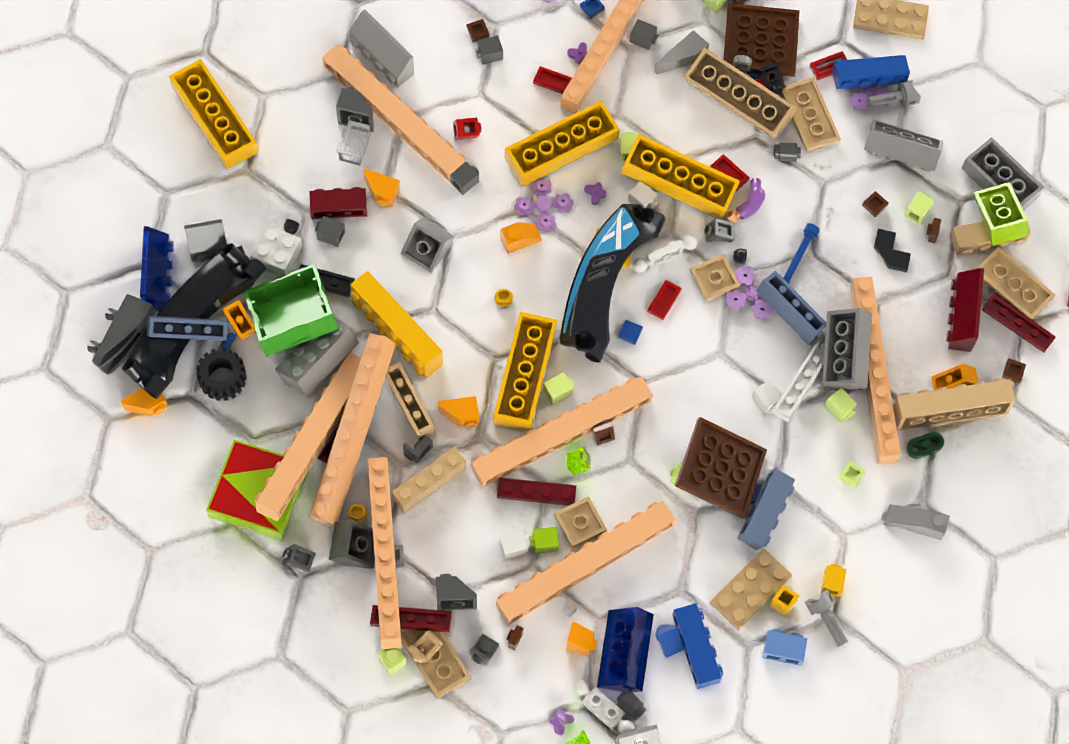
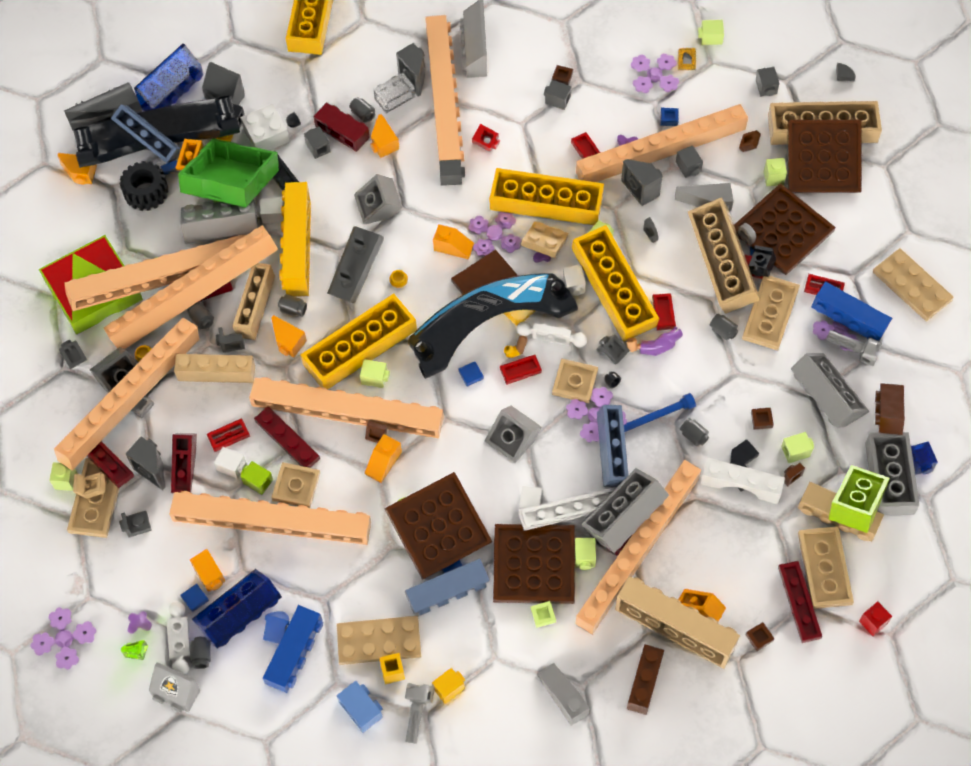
camera: 45 degrees right, 5 degrees down
reddish brown plate [506,625,524,651] -> none
clear neon green slope [567,447,591,476] -> none
dark green plate [906,432,944,459] -> none
dark red slope [946,268,984,352] -> none
none -> dark red slope [171,433,197,493]
none -> blue tile [180,584,209,612]
none -> dark grey brick [187,302,214,329]
none -> red tile [206,418,250,452]
none -> white brick [257,197,284,224]
none -> dark grey brick [278,294,307,317]
none -> dark grey piece [327,226,384,303]
none -> dark grey brick [349,97,375,122]
none -> light orange slope [365,434,402,483]
none -> reddish brown tile [451,249,518,295]
none -> light grey slope [485,405,542,463]
none -> reddish brown plate [493,524,575,604]
none -> arm [504,336,528,358]
none -> tan plate [521,221,569,258]
none -> dark grey slope [621,159,663,206]
none -> reddish brown brick [627,644,664,715]
none -> dark grey tile [643,217,659,243]
none -> dark grey brick [680,418,709,446]
none -> white arch [701,457,785,504]
none -> reddish brown brick [875,383,905,435]
none -> clear blue brick [911,441,938,475]

